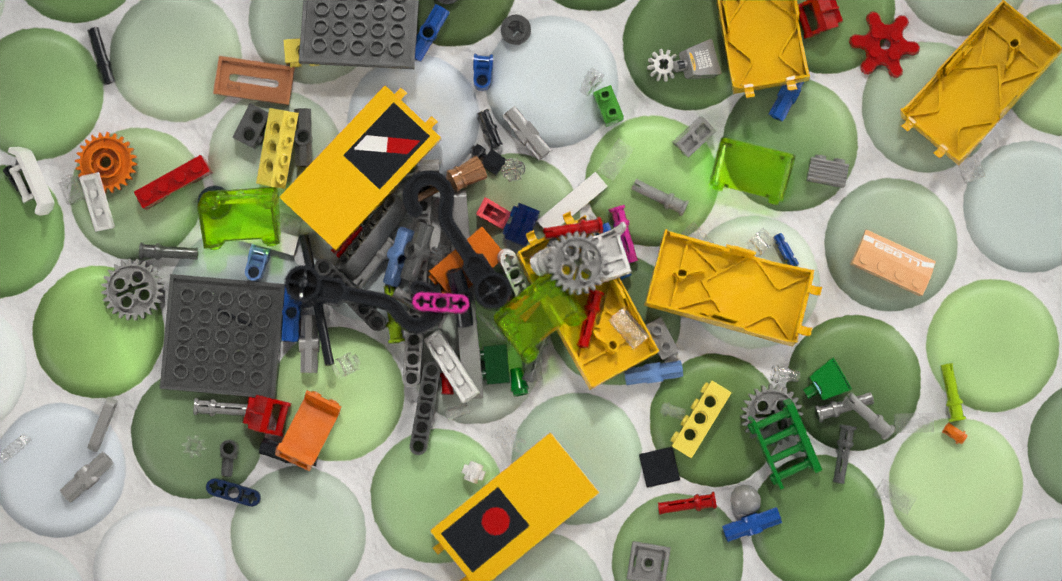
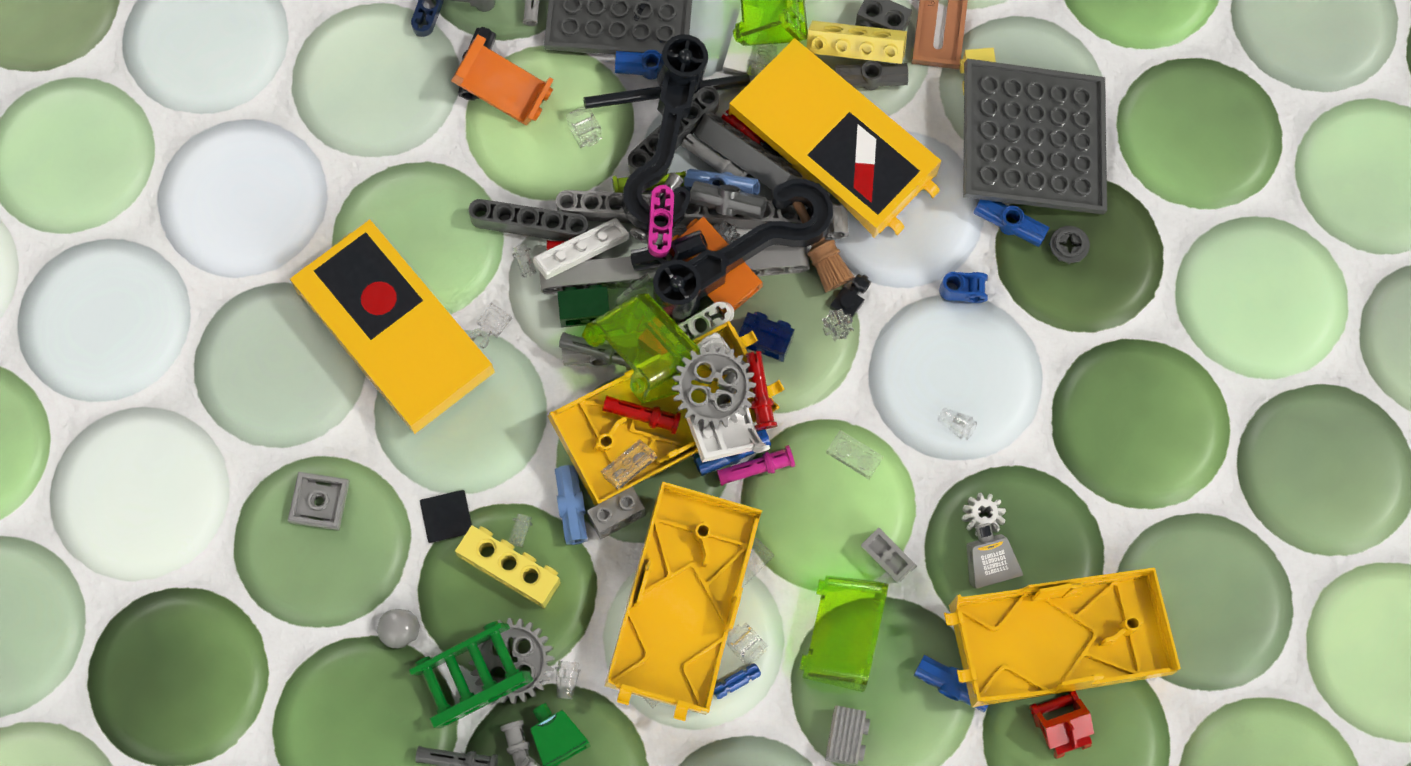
camera: 85 degrees right, 15 degrees down
red piece [242,395,292,437] -> none
medium blue piece [245,244,271,282] -> none
light grey piece [299,315,320,373] -> none
white gear [461,461,486,484] -> none
coral slope [476,197,511,229] -> none
black pin [477,109,503,149] -> none
dark grey gear [501,14,531,45] -> none
light grey piece [502,106,551,161] -> none
green cone [510,367,529,397] -> none
white tile [537,172,608,228] -> none
bright green hips [592,85,624,127] -> none
light grey pin [631,179,689,216] -> none
red pin [658,492,717,515] -> none
blue piece [722,507,782,542] -> none

